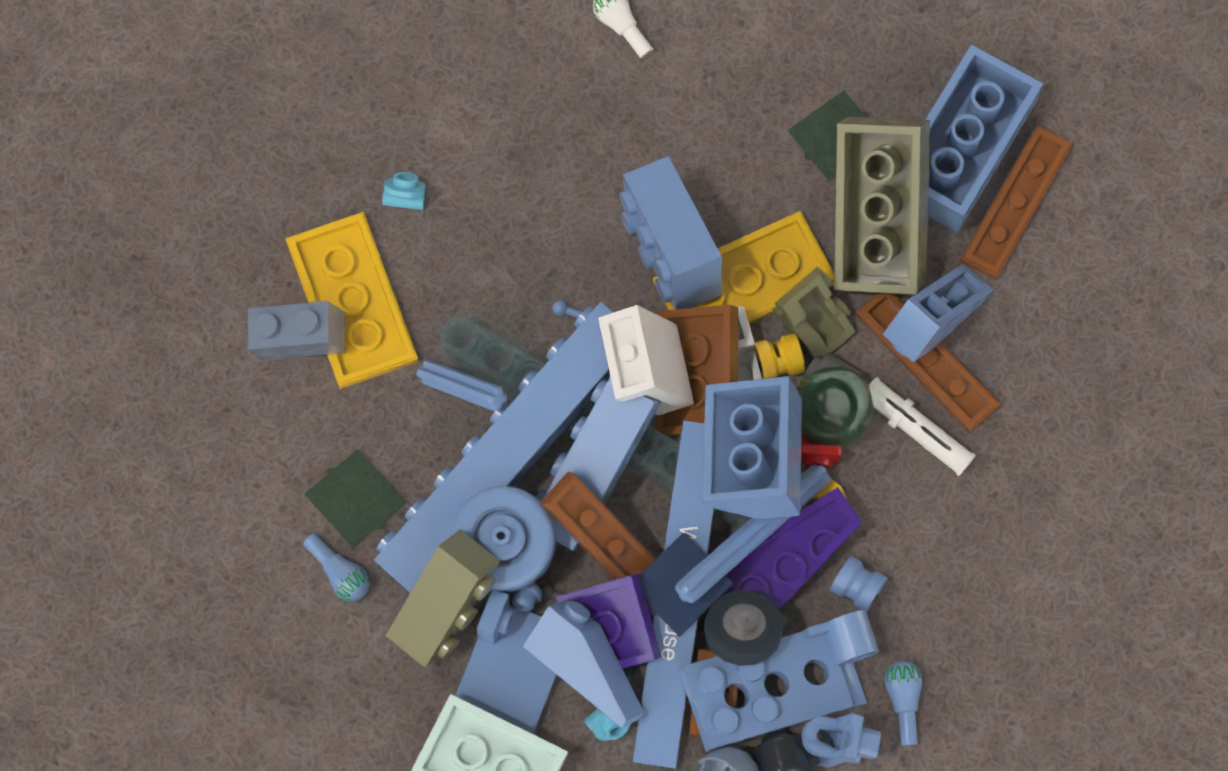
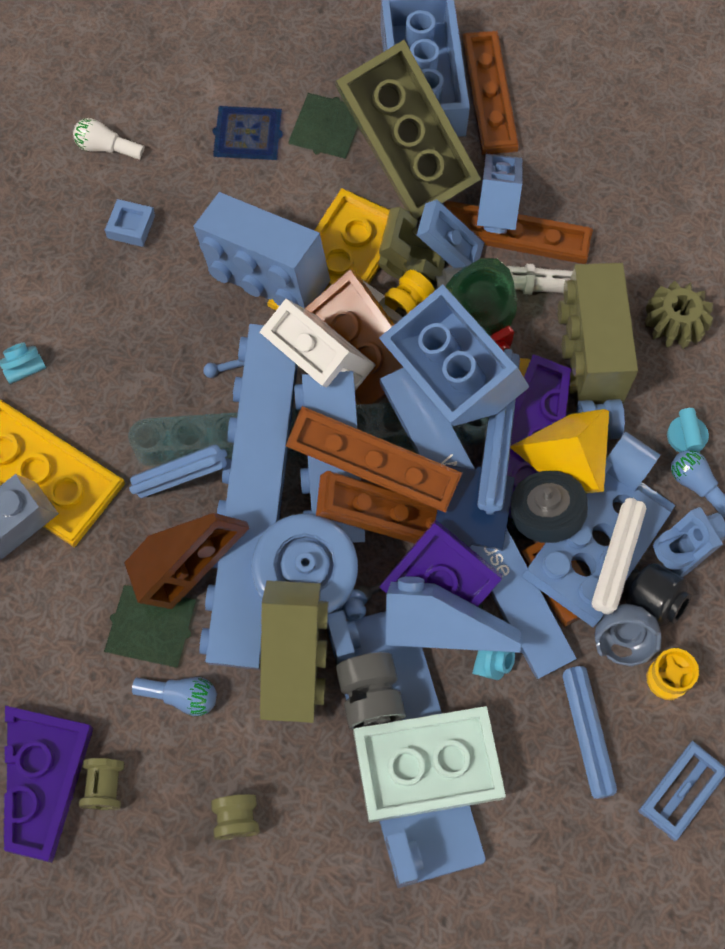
camera: 35 degrees left, 5 degrees down
none -> dark purple wing [4,706,94,863]
none -> olive bush [79,758,125,810]
none -> medium blue plate [105,199,155,247]
none -> reddish brown slope [124,513,250,609]
none -> olive wheel [211,794,260,840]
none -> piece [212,106,283,160]
none -> dark orange tile [286,406,462,513]
none -> dark grey wheel [336,652,406,731]
none -> medium blue plate [416,200,484,268]
none -> yellow slope [510,409,609,494]
none -> olive brick [558,263,638,407]
none -> white axle [591,498,647,614]
none -> olive gear [645,281,713,349]
none -> medium azure plate [667,408,709,453]

